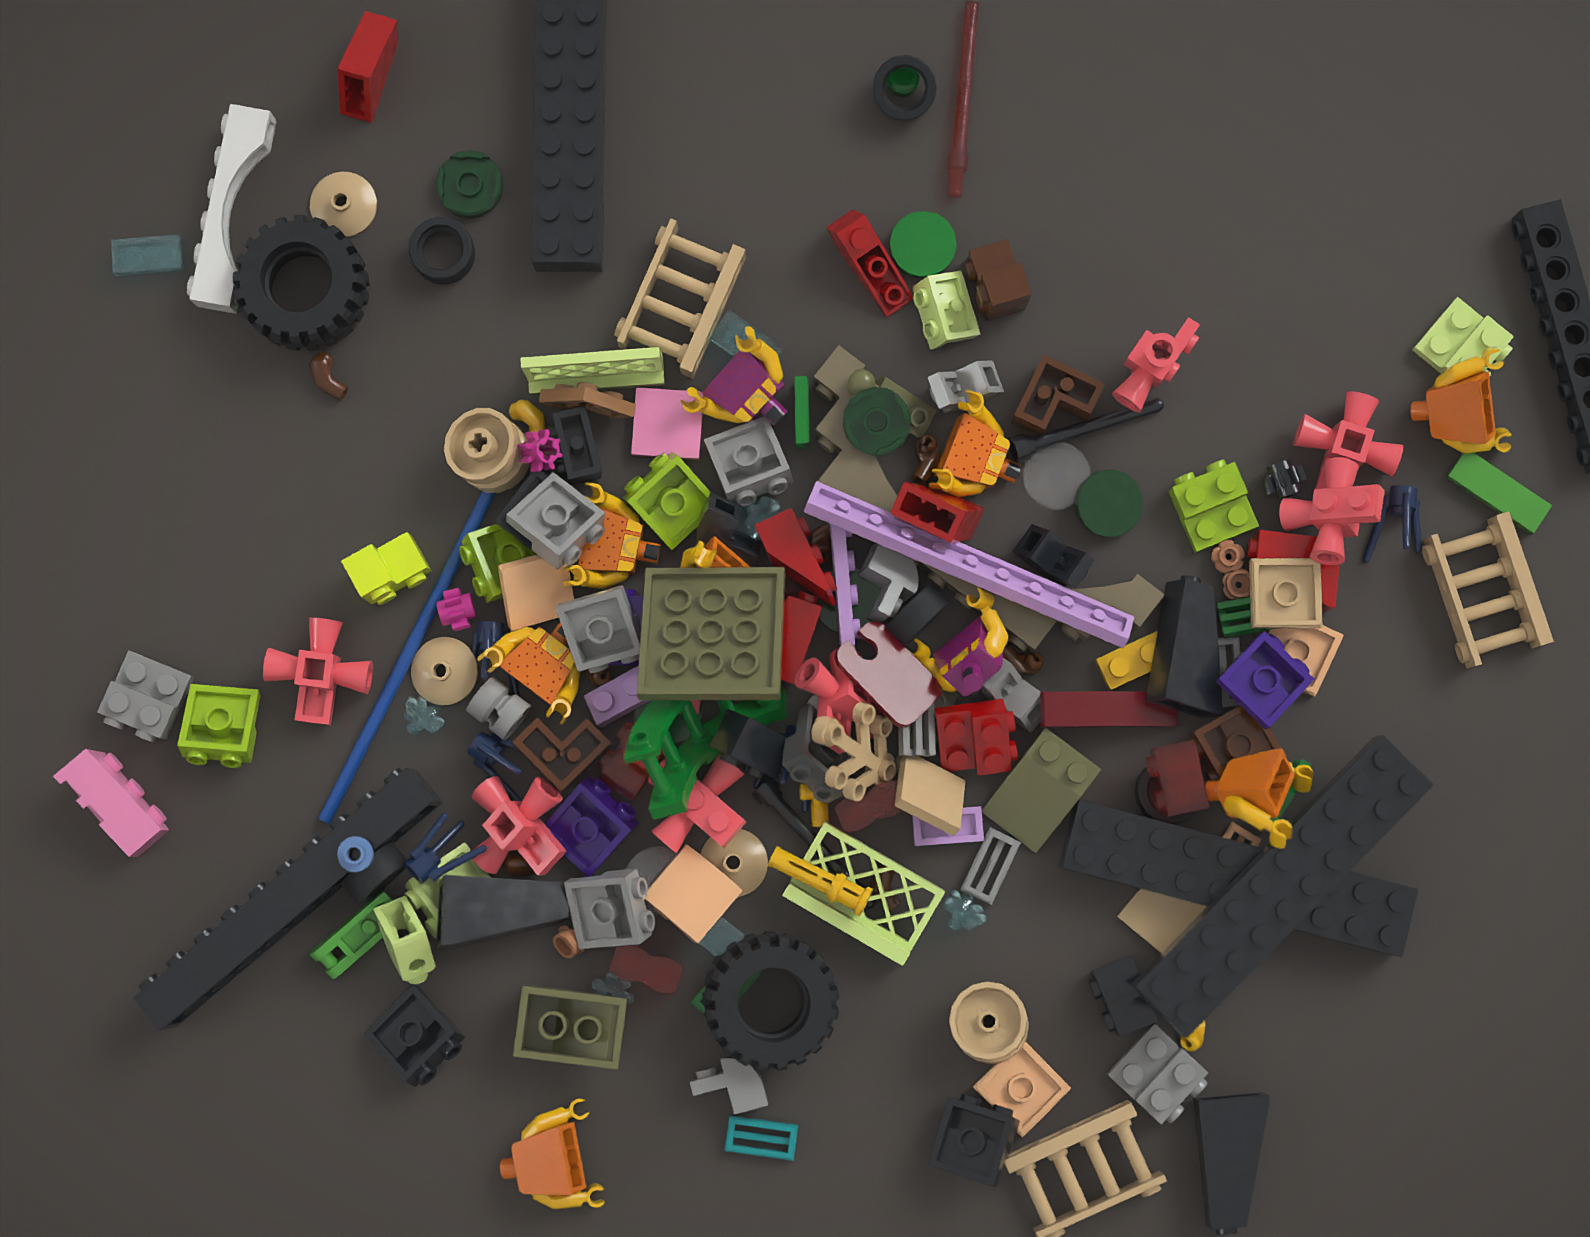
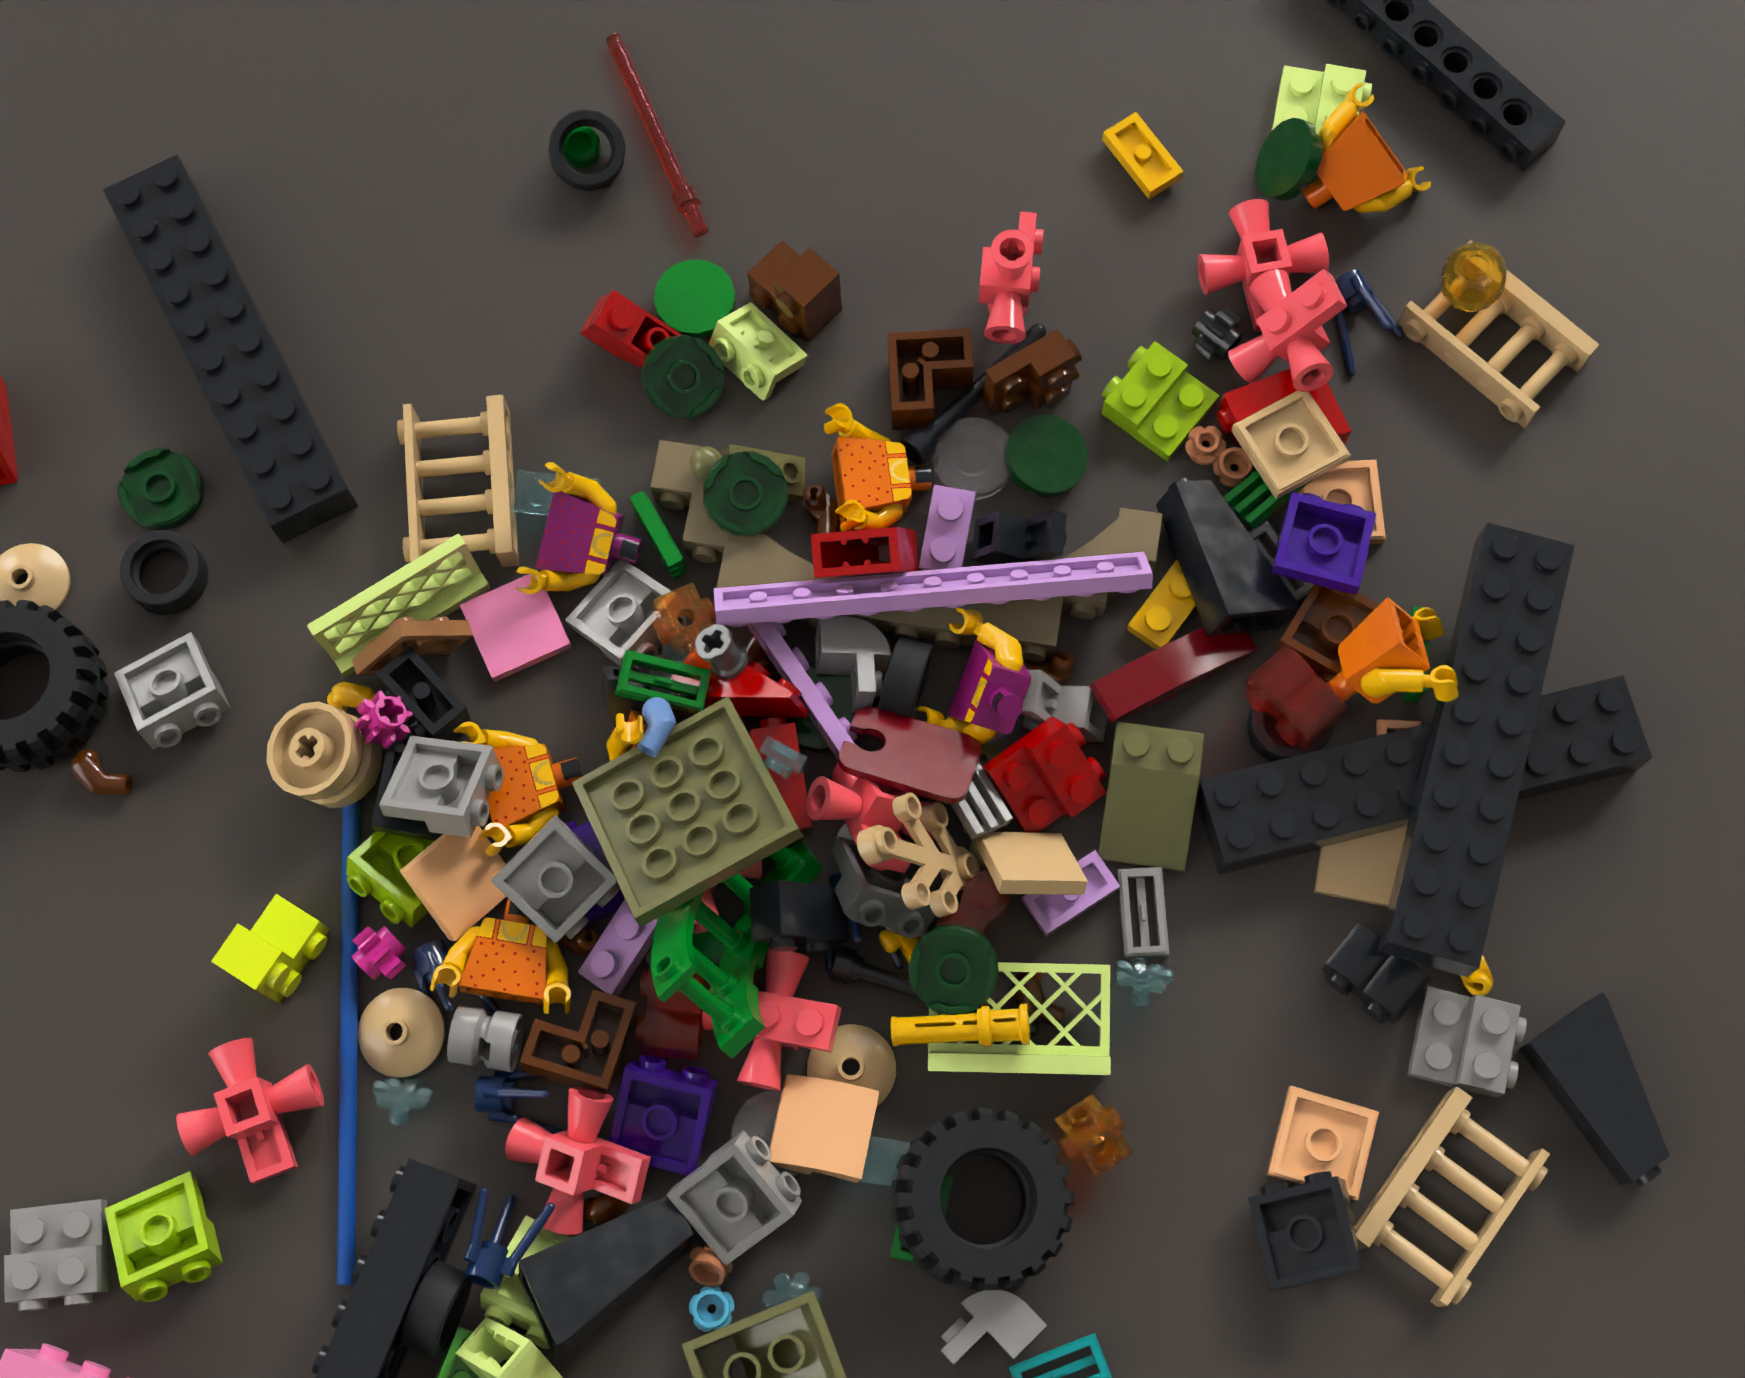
camera: 25 degrees left, 10 degrees down
medium blue plate [337,836,374,872] -> none
clear red brick [609,945,685,993] -> none
lime plate [622,452,710,550] -> none
light grey brick [928,360,1004,413] -> none
tan wheel [949,981,1029,1064] -> none
bright green tile [1445,453,1552,535] -> none
none -> light grey plate [114,632,230,750]
none -> green tile [614,649,711,714]
none -> medium blue arm [637,697,676,757]
none -> dark green tile [641,335,724,418]
none -> clear orange brick [652,582,716,654]
none -> medium azure plate [689,1286,735,1332]
none -> dark grey bush [695,624,748,679]
none -> clear light blue plate [759,735,809,780]
none -> dark green tile [908,923,999,1015]
none -> lavender plate [919,485,976,570]
none -> reddish brown plate [983,329,1082,417]
none -> clear orange brick [1054,1094,1133,1179]
none -> yellow plate [1102,112,1184,199]
none -> dark green tile [1255,118,1323,201]
none -> clear yellow hair [1441,242,1507,312]

